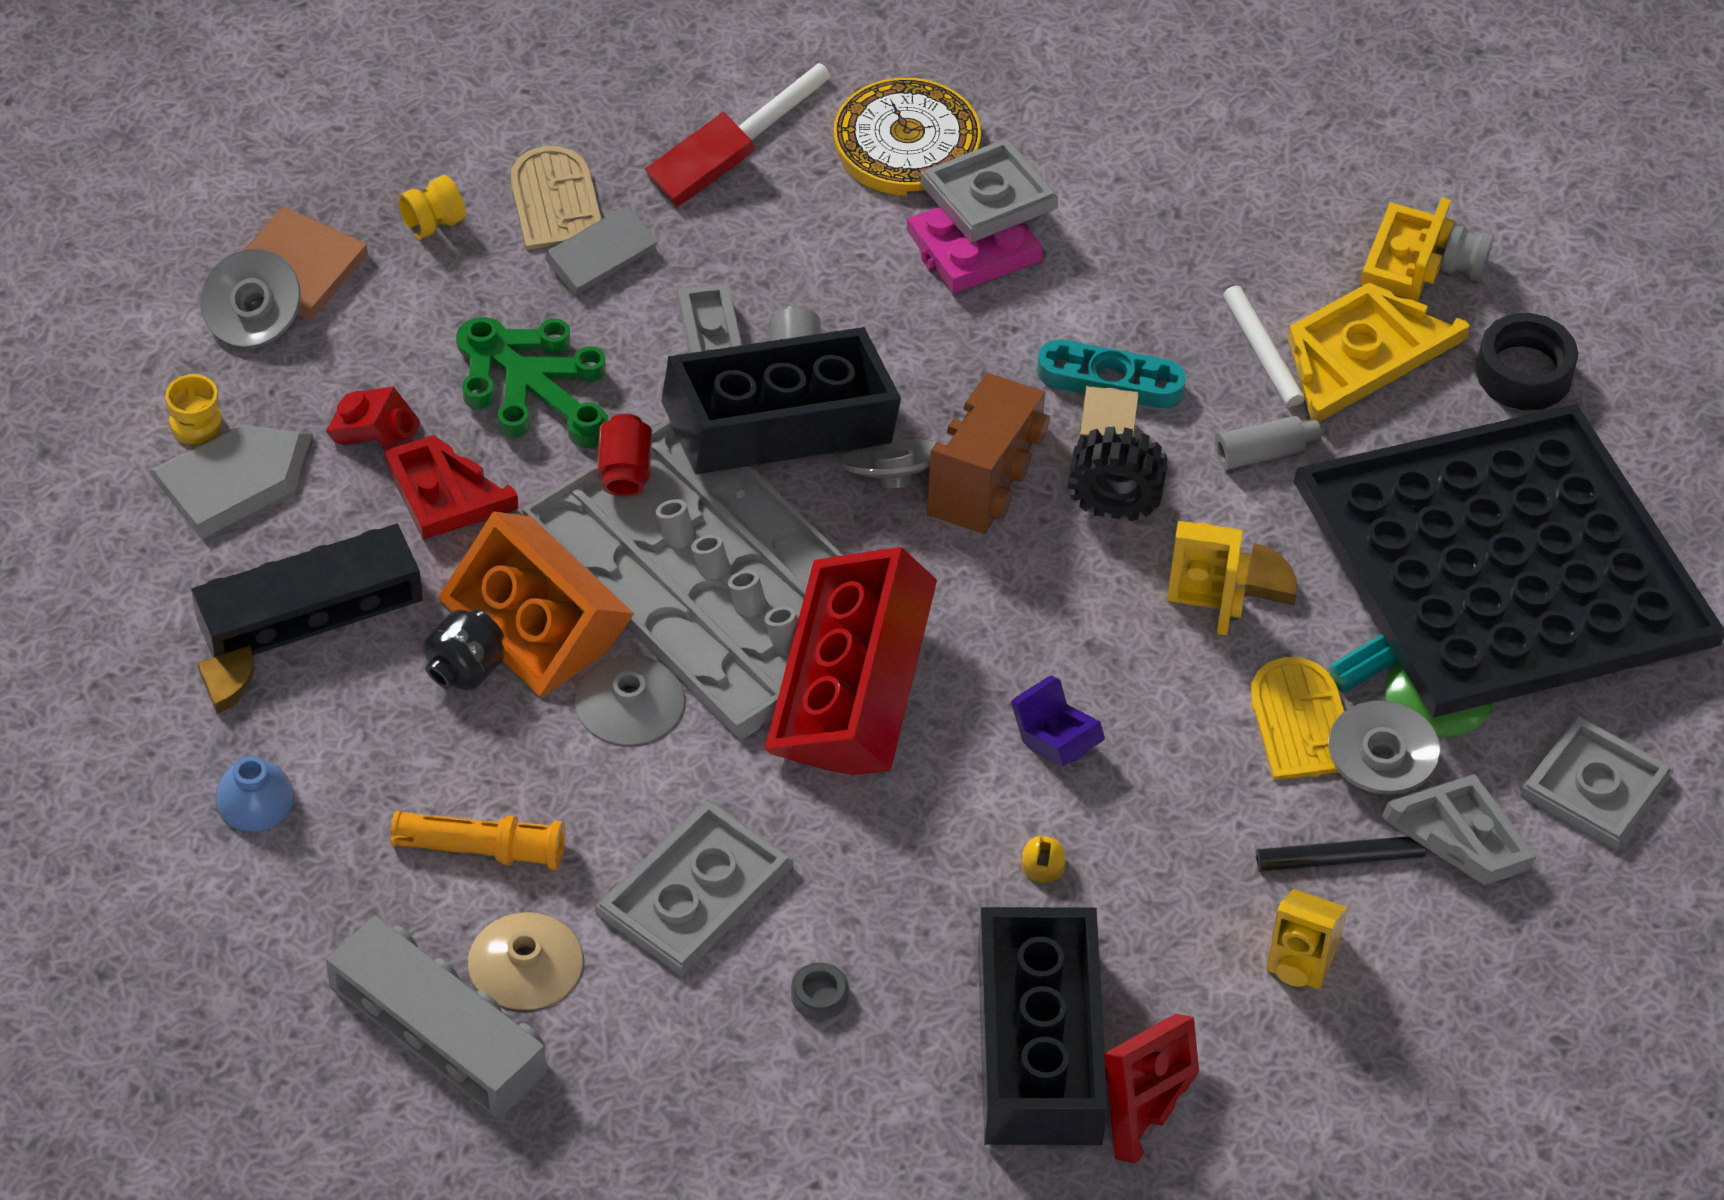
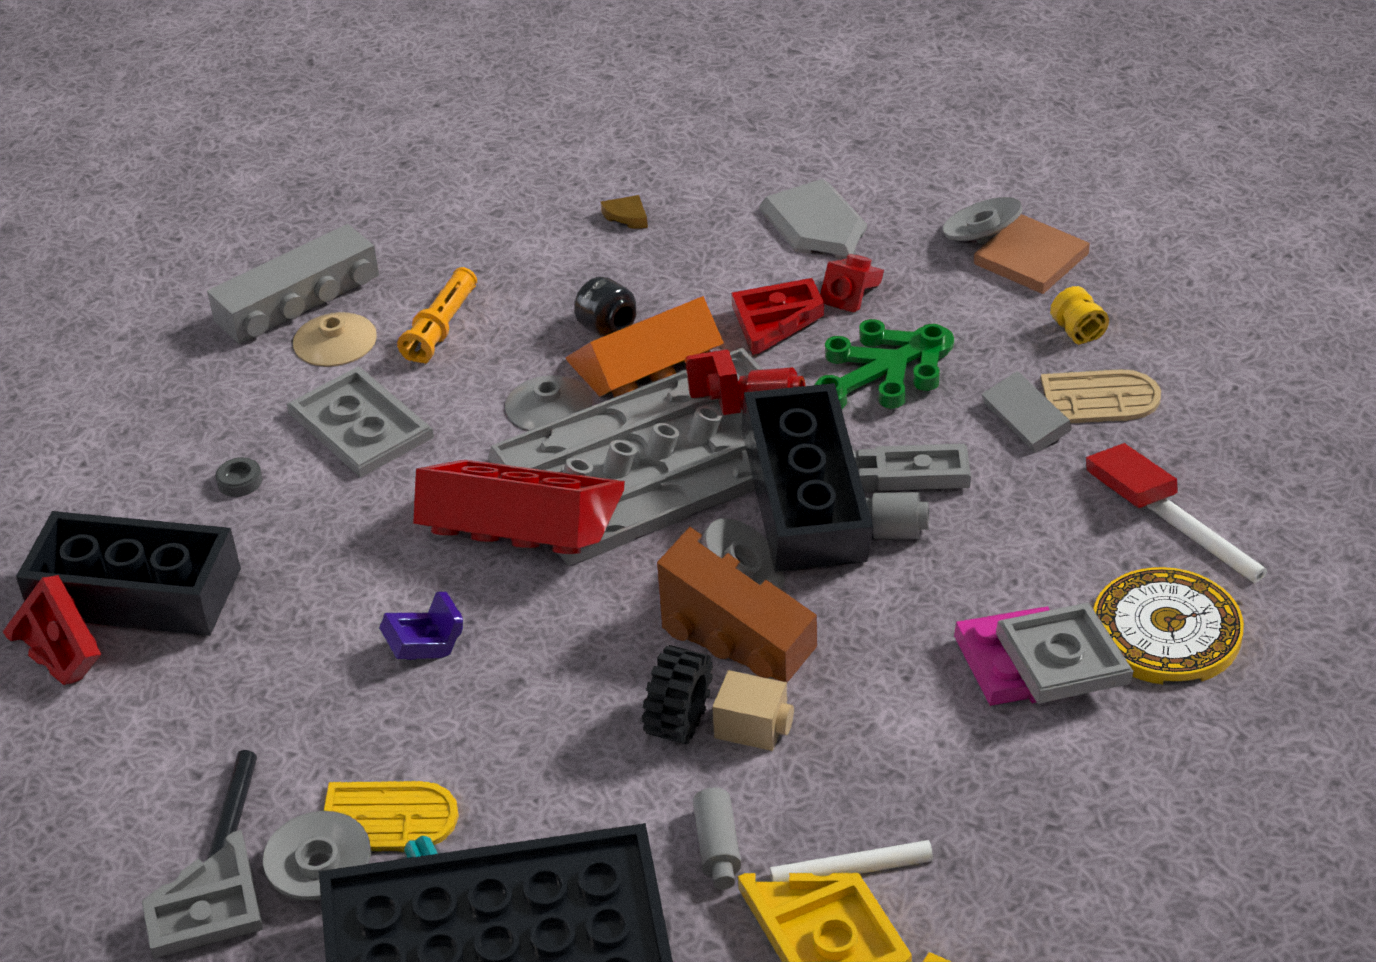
camera: 105 degrees right, 10 degrees down
yellow wheel [165,374,223,445] -> none
black brick [191,523,423,658] -> none
medium blue brick [215,756,294,832] -> none
yellow hinge [1021,835,1066,883] -> none
teal beam [1037,339,1186,408] -> none
yellow bracket [1167,521,1251,636] -> none
pearl gold tile [1243,543,1297,605] -> none
yellow slope [1266,889,1348,989] -> none
none -> red bracket [685,349,741,416]

